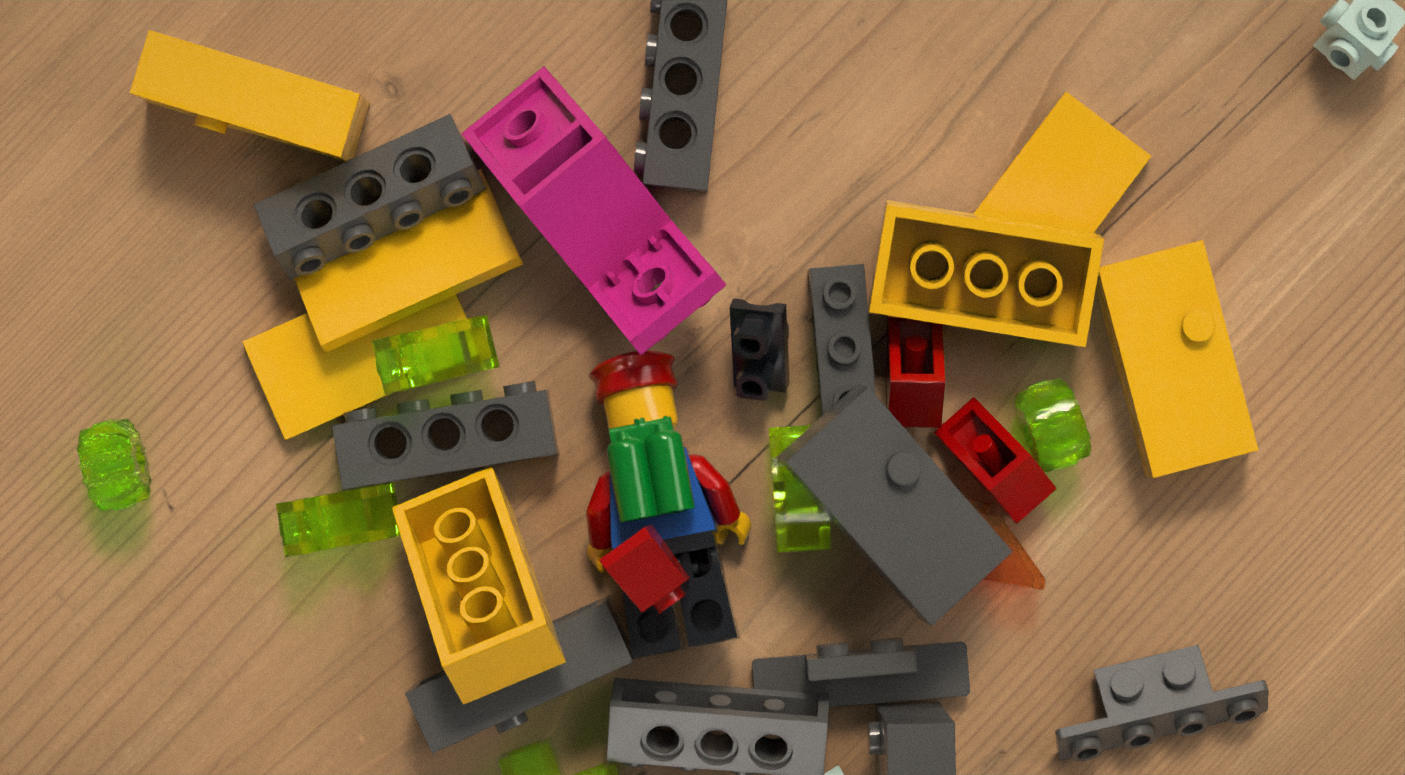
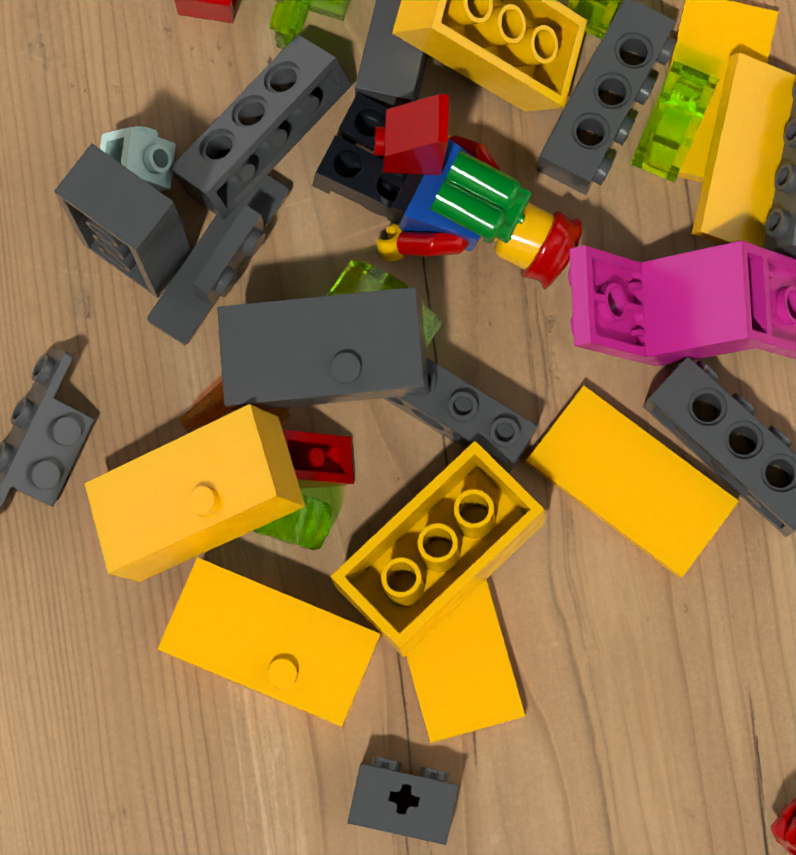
camera: 120 degrees right, 10 degrees down
black hips [729,298,790,401] -> none
red slope [886,315,945,428] -> none
none -> yellow brick [84,404,305,582]
none -> dark grey brick [347,756,459,845]
none -> yellow tile [525,385,739,579]

